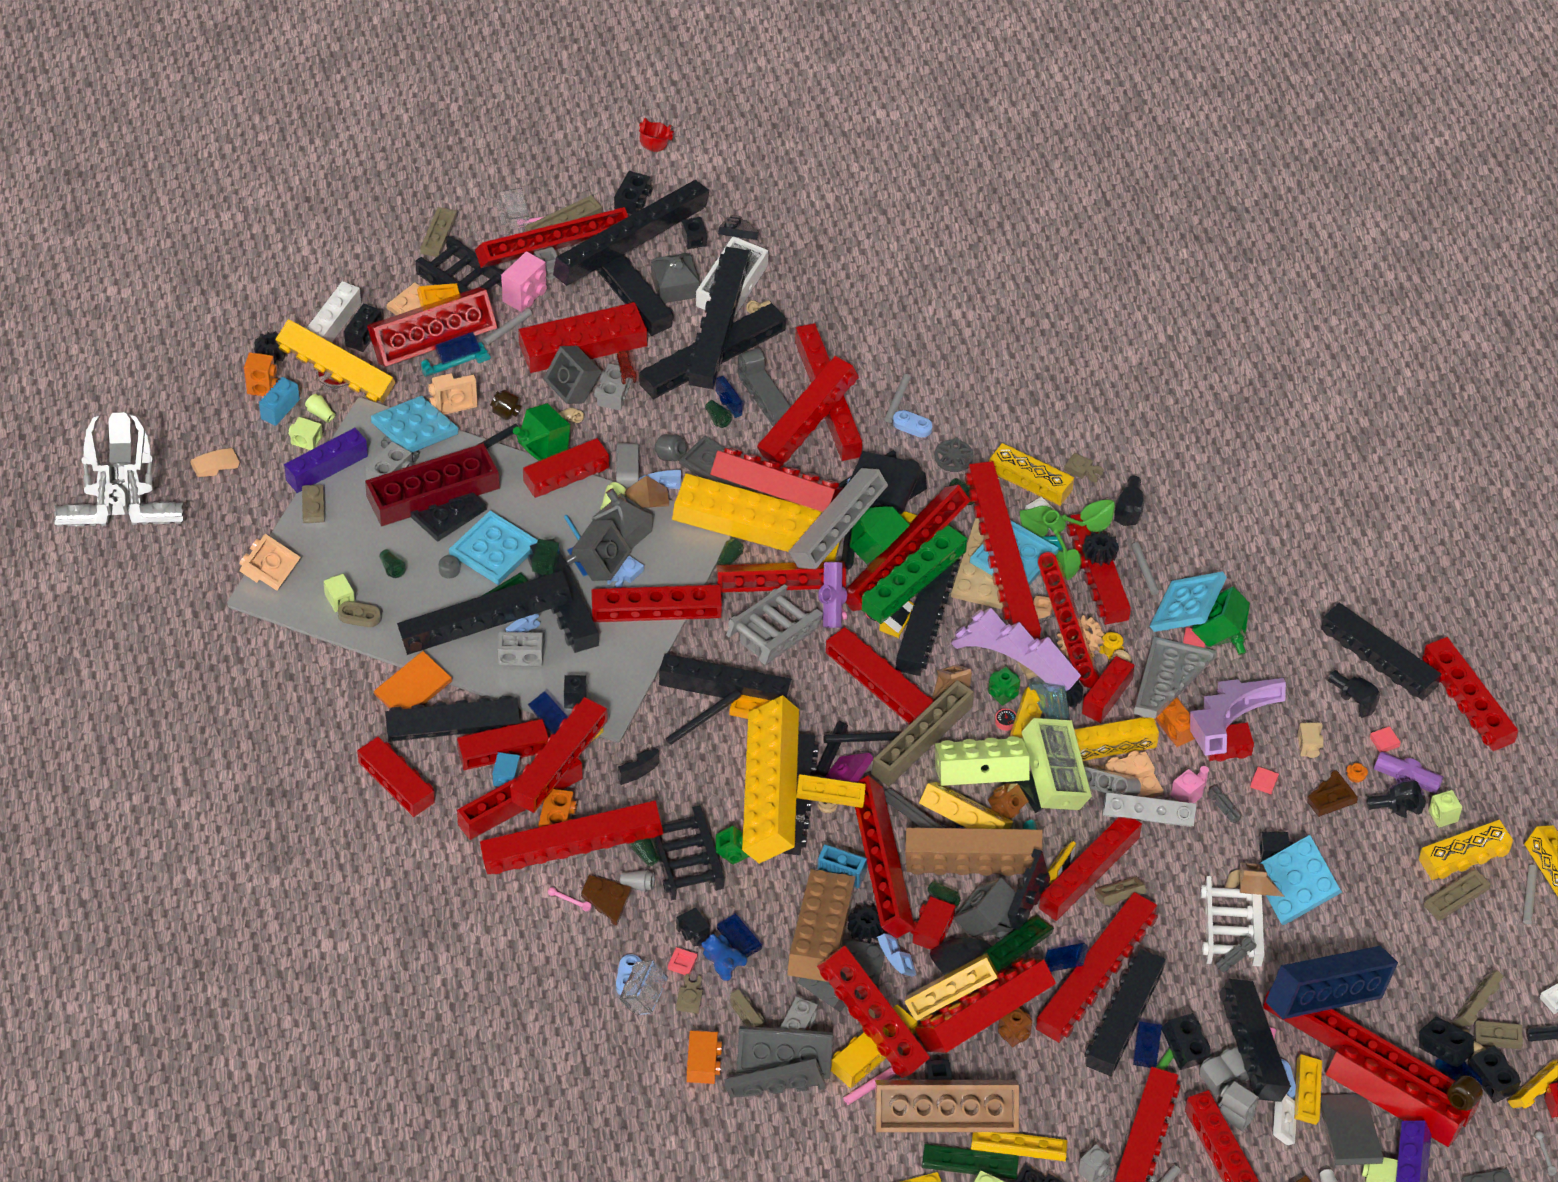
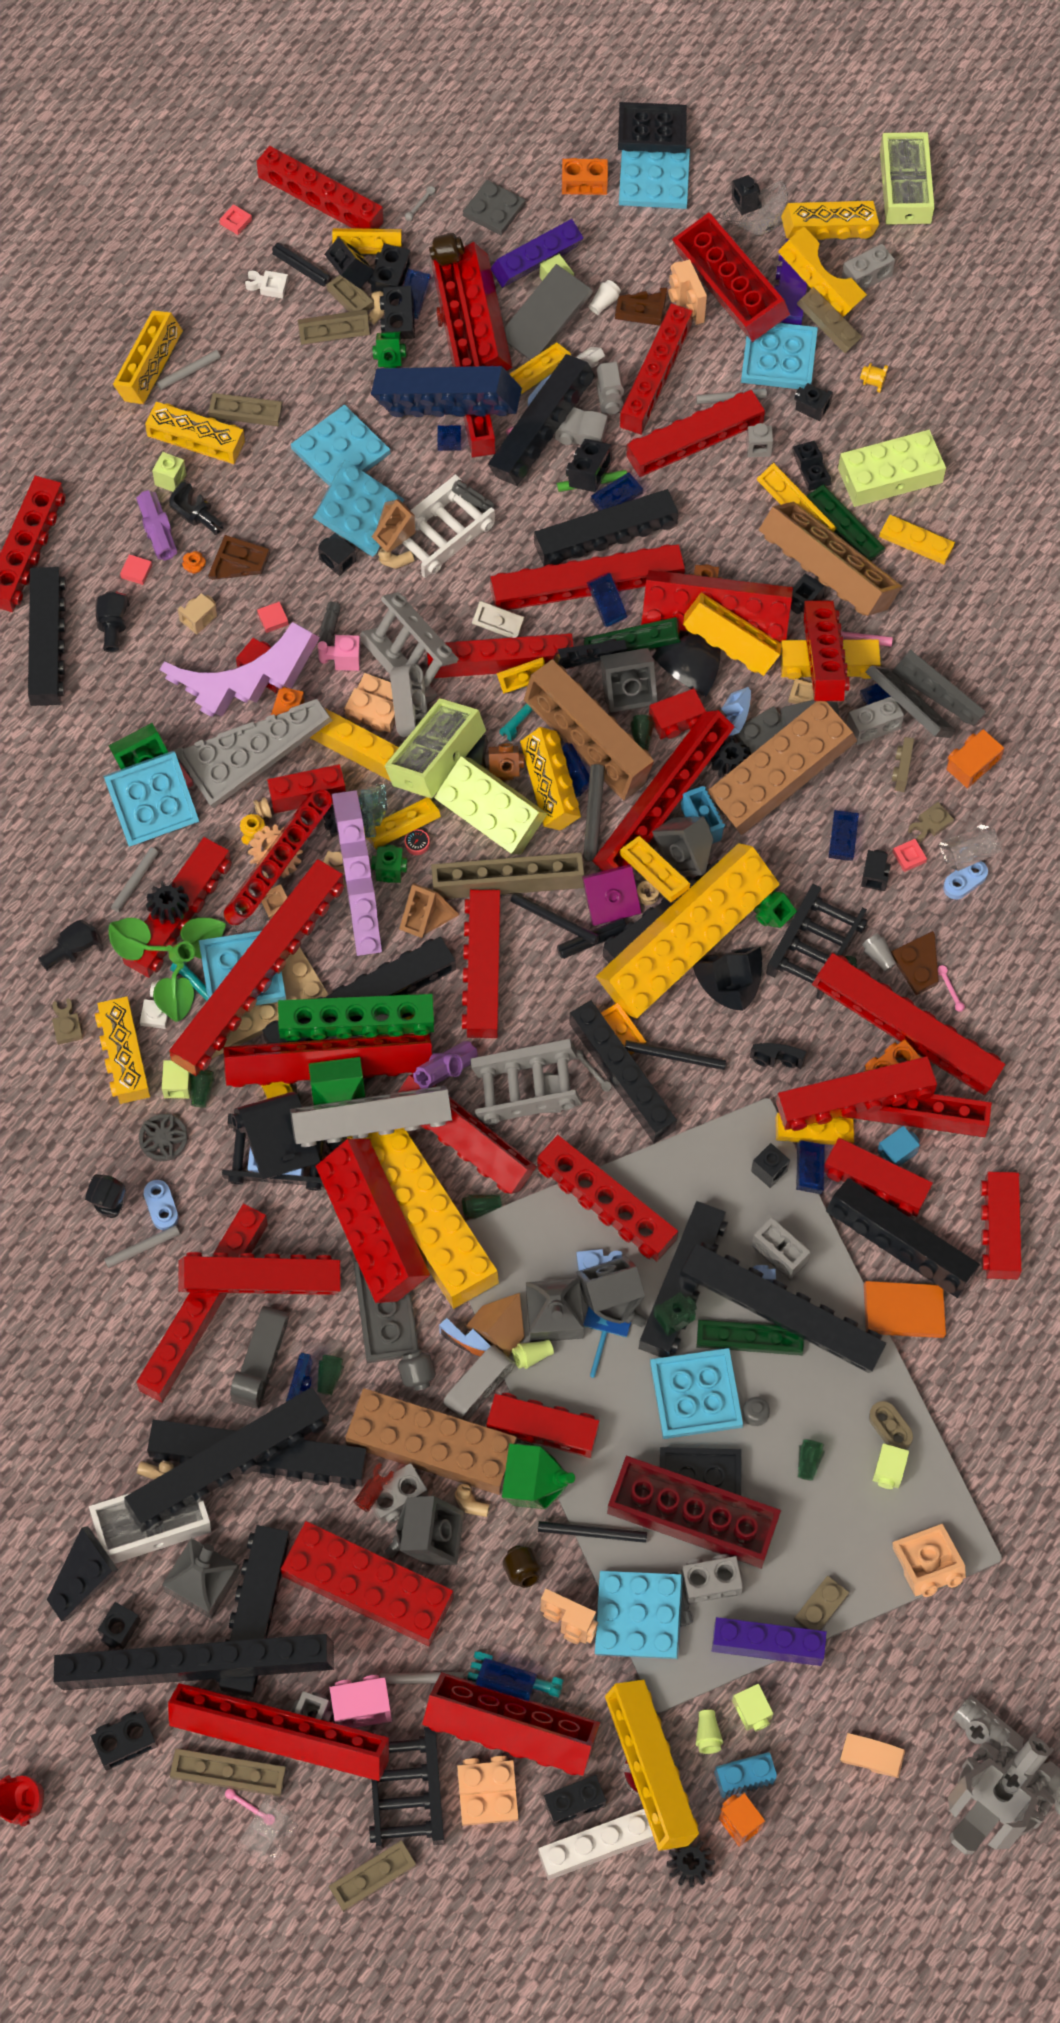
camera: 135 degrees left, 15 degrees up
light orange plate [417,283,459,307] -> none
blue animal [702,934,747,981] -> none
none -> black piece [85,1174,126,1218]
none -> medium azure plate [291,405,391,486]
none -> black brick [324,236,374,289]
none -> medium nougat brick [345,1388,517,1495]
none -> green brick [372,331,406,368]
none -> dark grey slope [652,816,713,876]
none -> black brick [693,946,762,1011]

